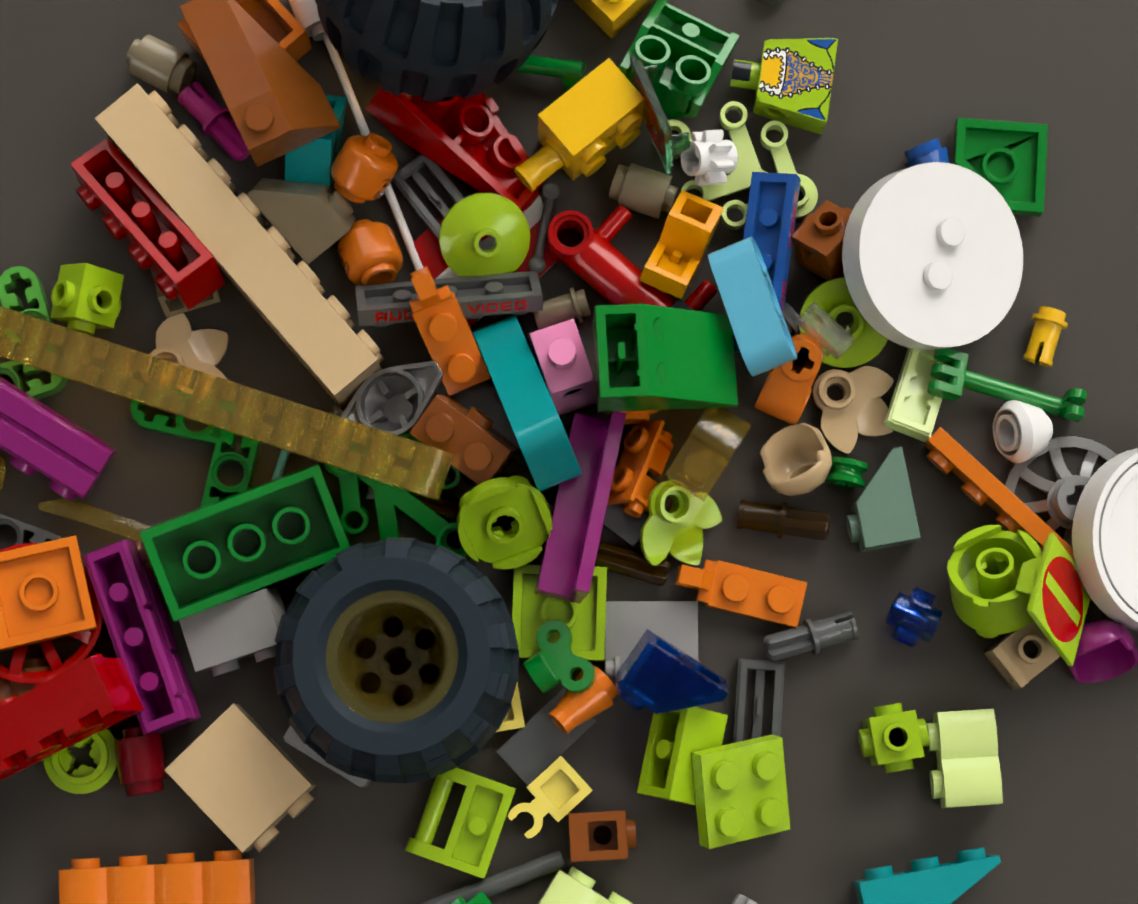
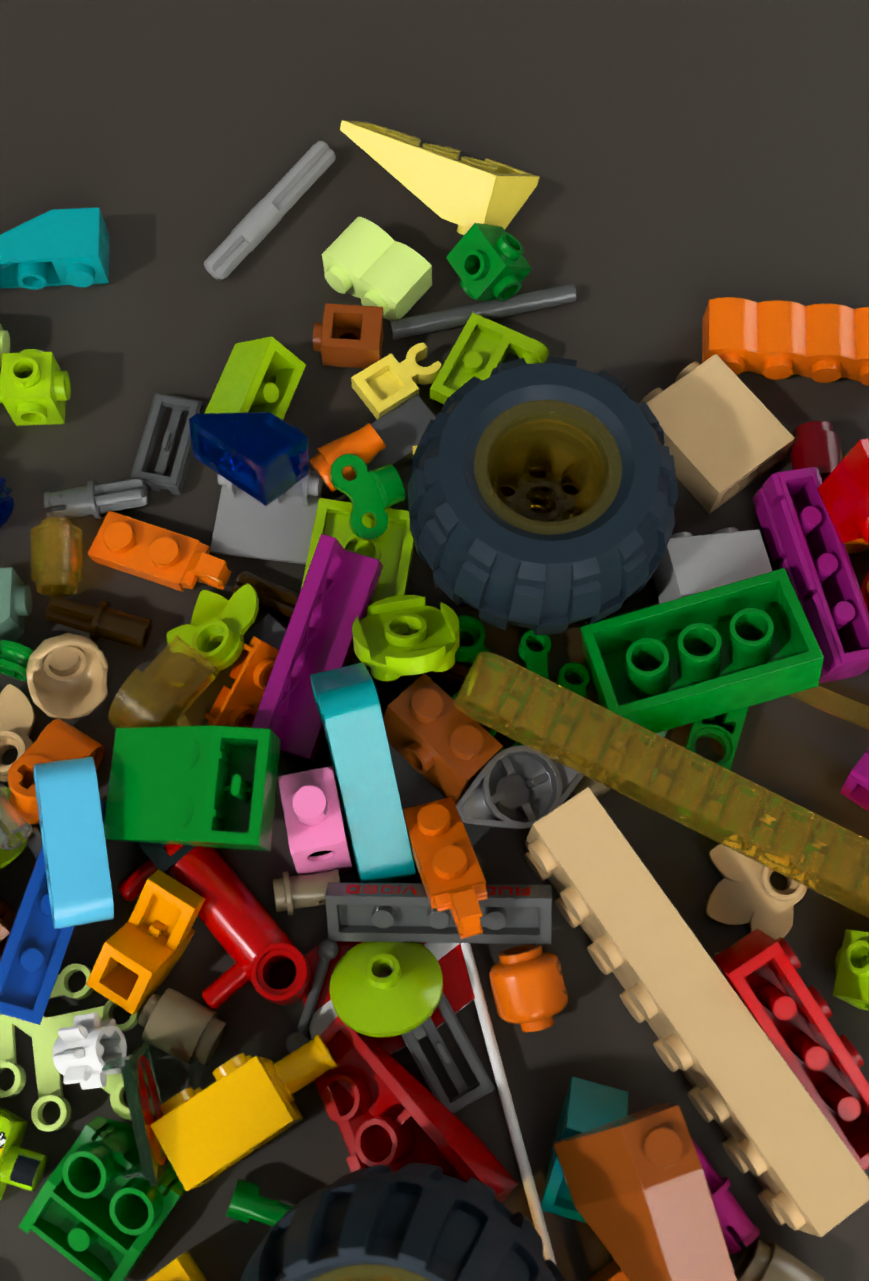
camera: 175 degrees left, 10 degrees down
dark tan slope [247,178,356,264] -> none
orange head [330,133,399,203] -> none
lime plate [691,734,790,849] -> none
none -> clear yellow brick [30,517,84,596]

